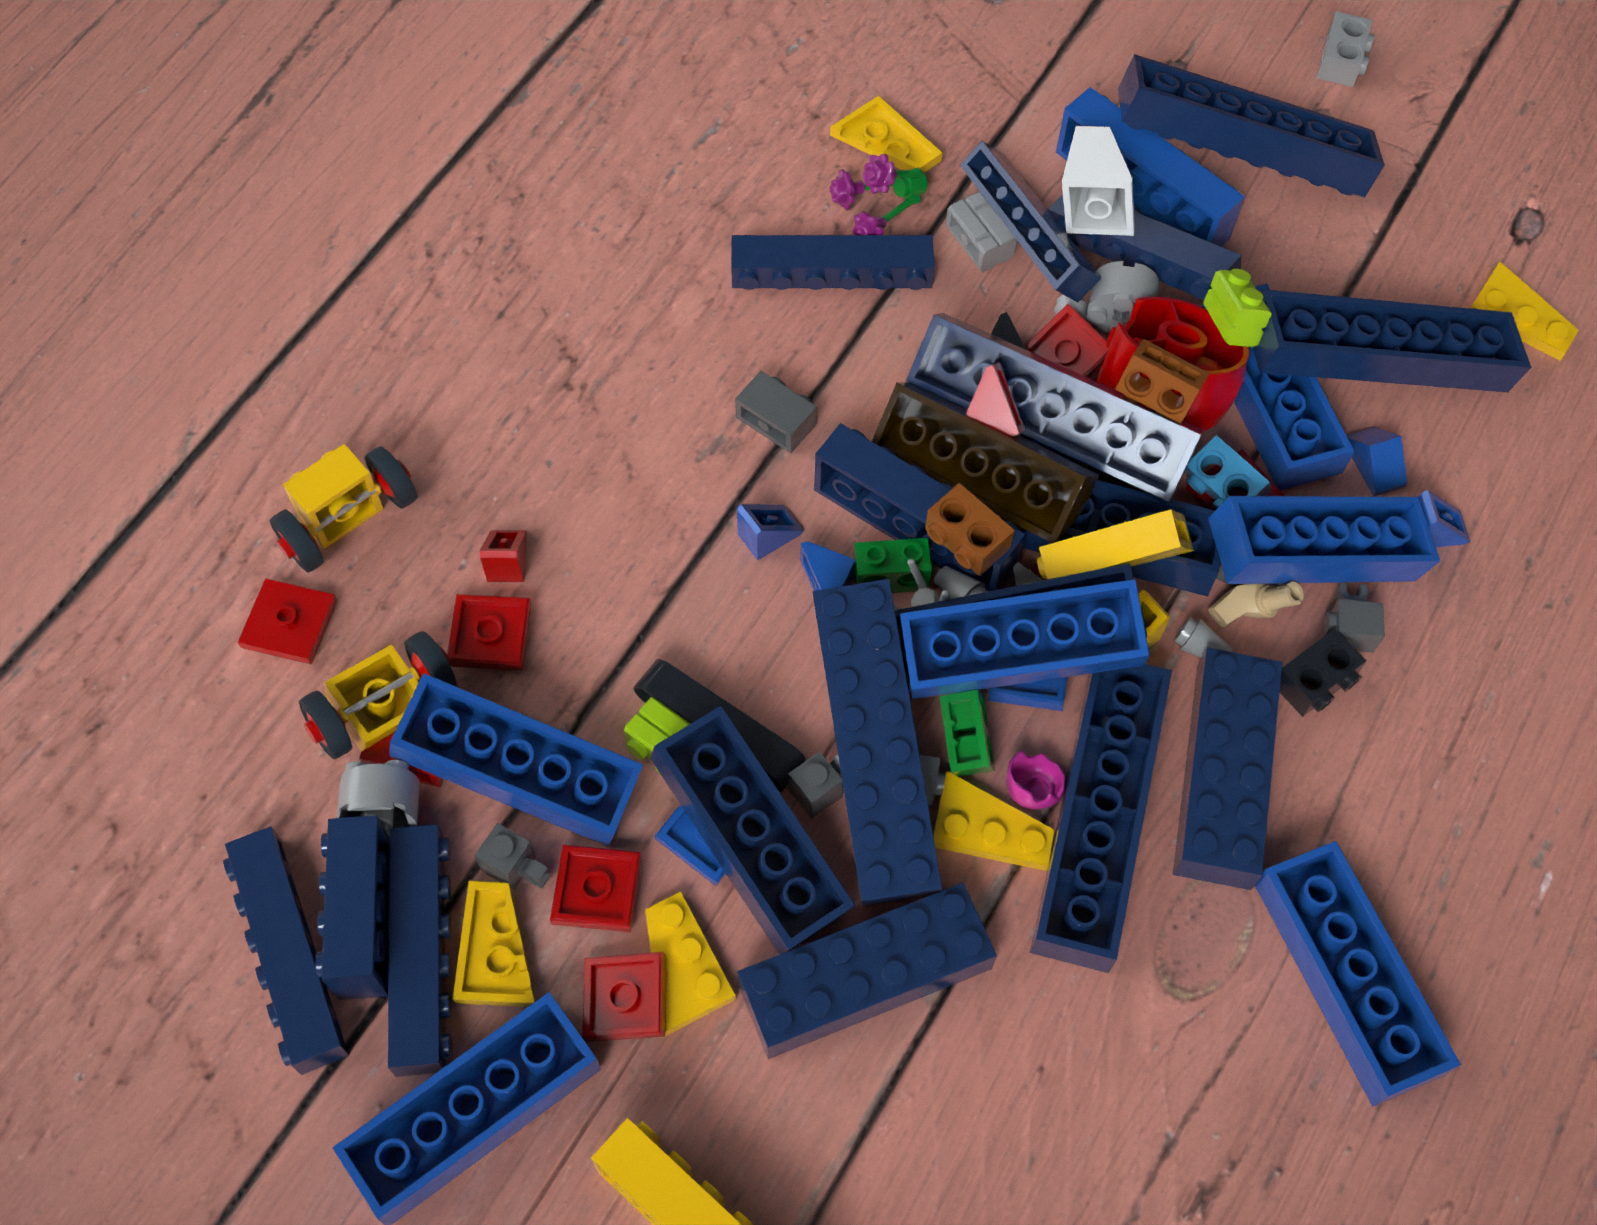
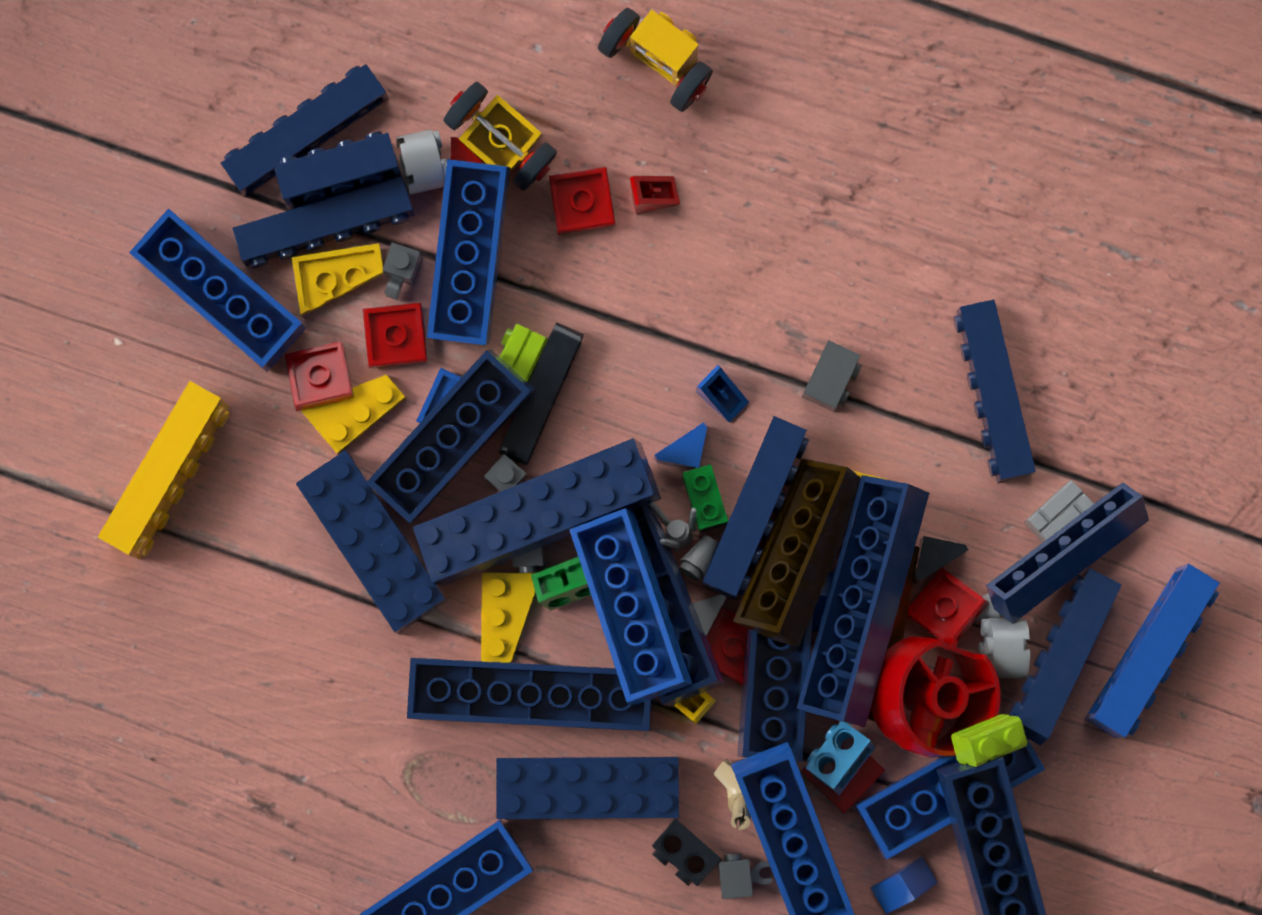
camera: 80 degrees right, 20 degrees up
red plate [238,578,337,664] -> none
yellow wing [830,95,942,173] -> none
magenta plant [830,154,928,235] -> none
dark orange brick [925,483,1015,576] -> none
slope [966,362,1025,437] -> none
dark pink hair [1006,751,1066,809] -> none
yellow slope [1037,509,1194,580] -> none
white slope [1062,126,1135,236] -> none
dark orange brick [1115,339,1209,424] -> none
dark blue brick [1118,54,1385,198] -> none
light grey cone [1174,617,1233,658] -> none

